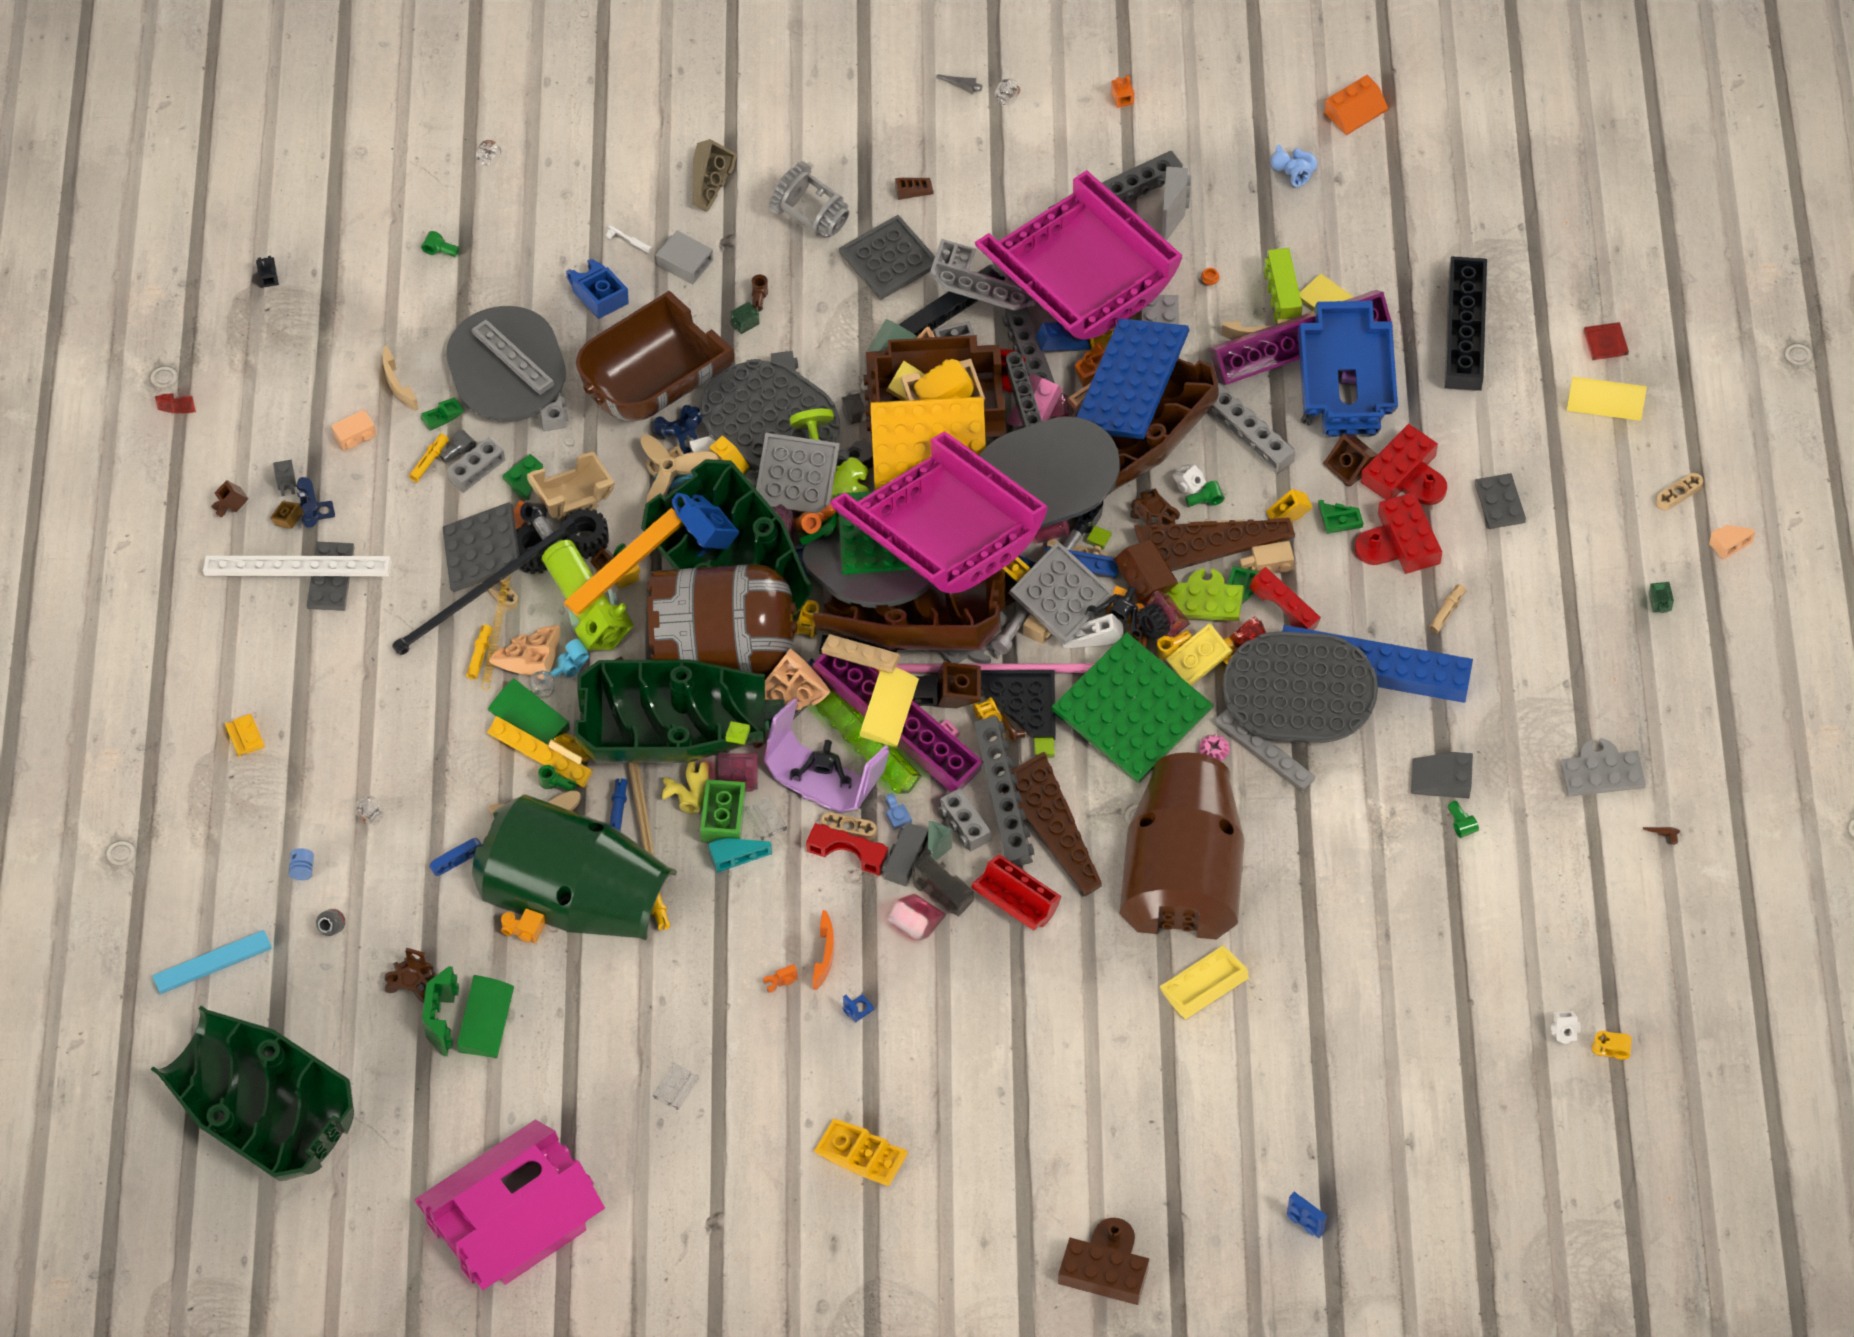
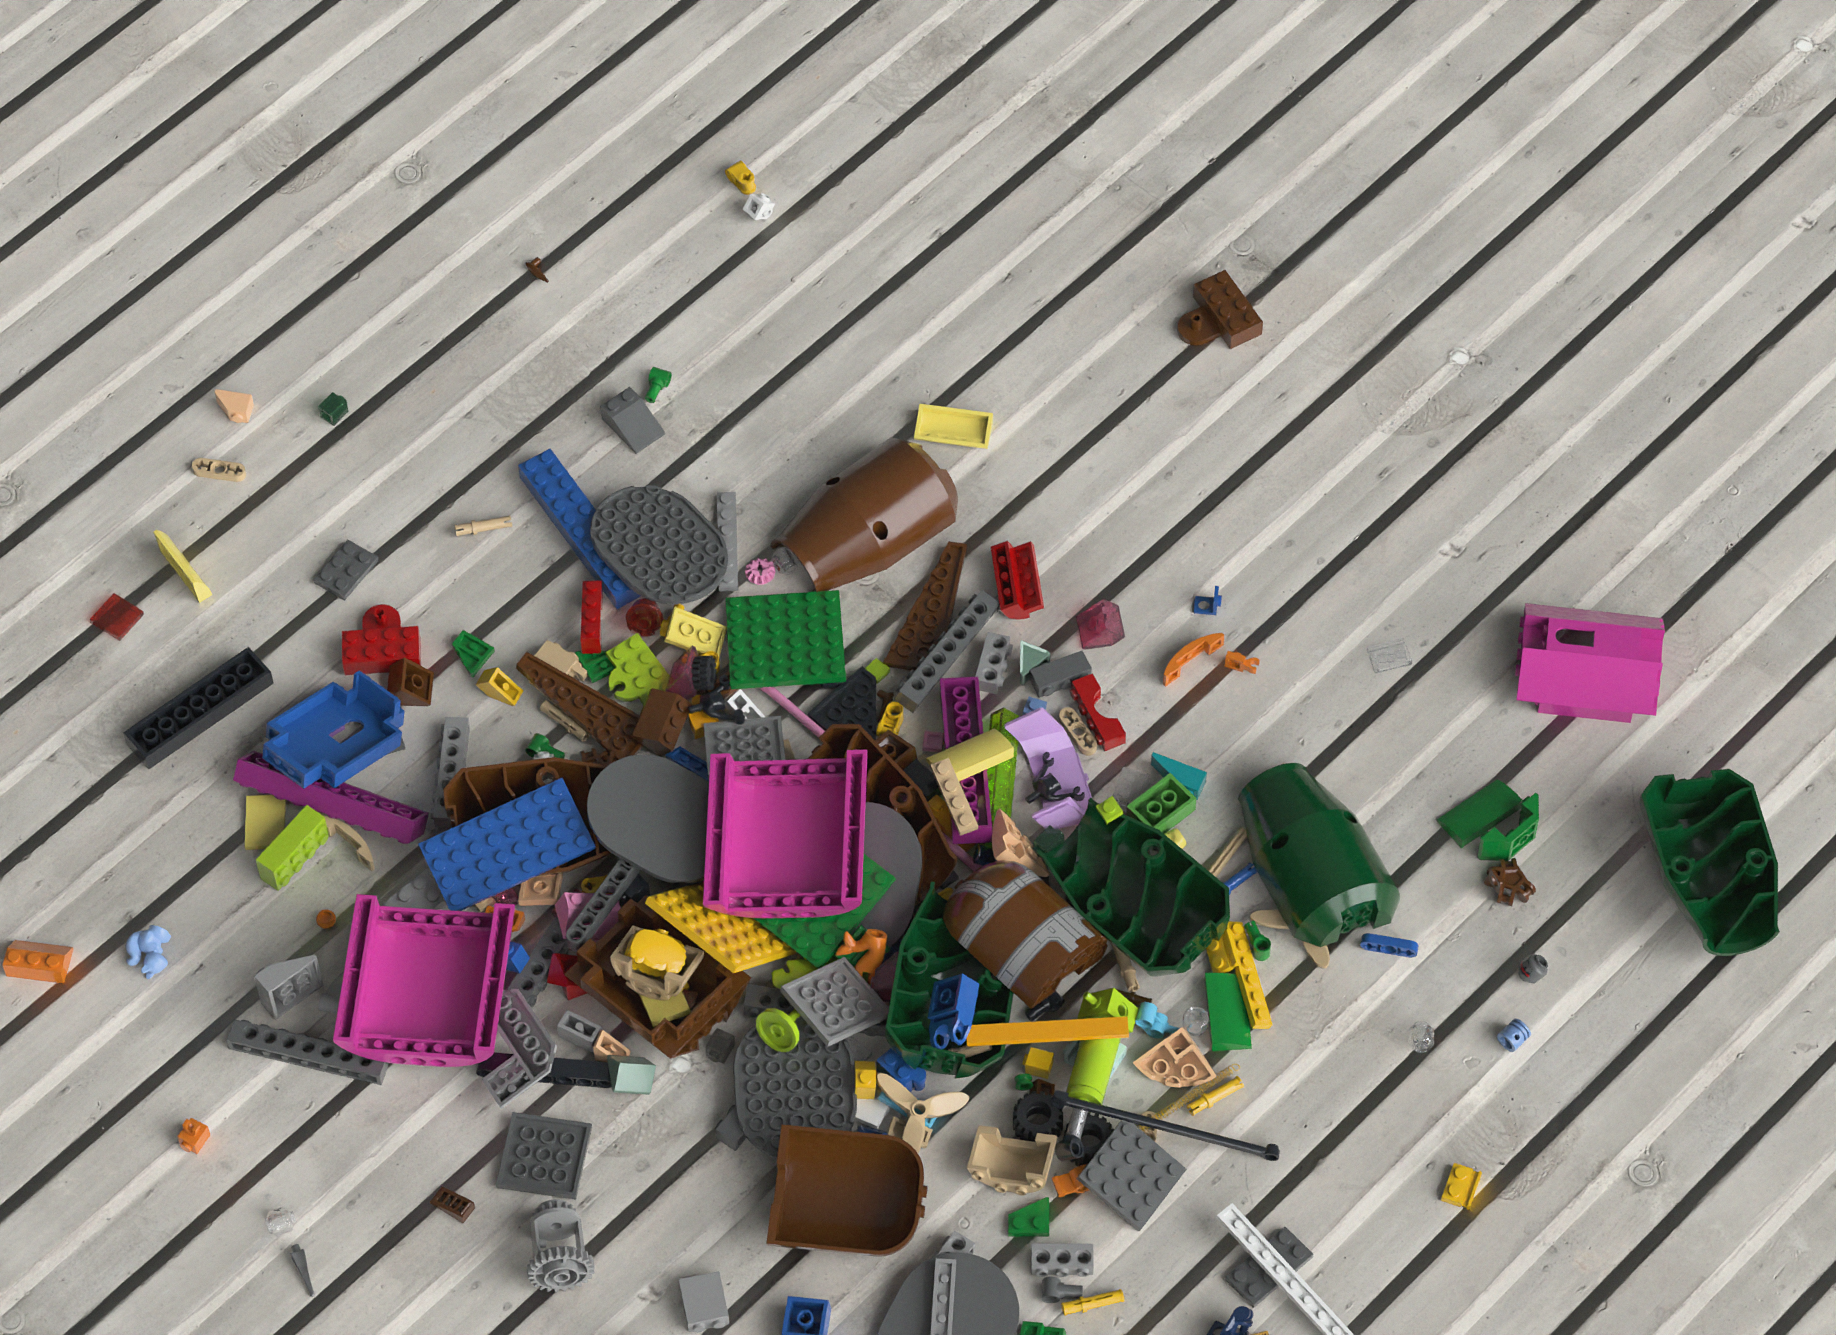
camera: 135 degrees left, 0 degrees up
medium azure tile [152,930,272,995] -> none
light orange brick [501,909,545,944] -> none
clear green brick [730,301,760,334] -> none
reddish brown pin [751,274,768,312] -> none
yellow slope [814,1118,908,1187] -> none
clear smoke wedge [913,849,974,917] -> none
blue plate [1287,1191,1327,1238] -> none
red brick [1355,492,1443,574] -> none
light grey plate [1561,738,1646,797] -> none

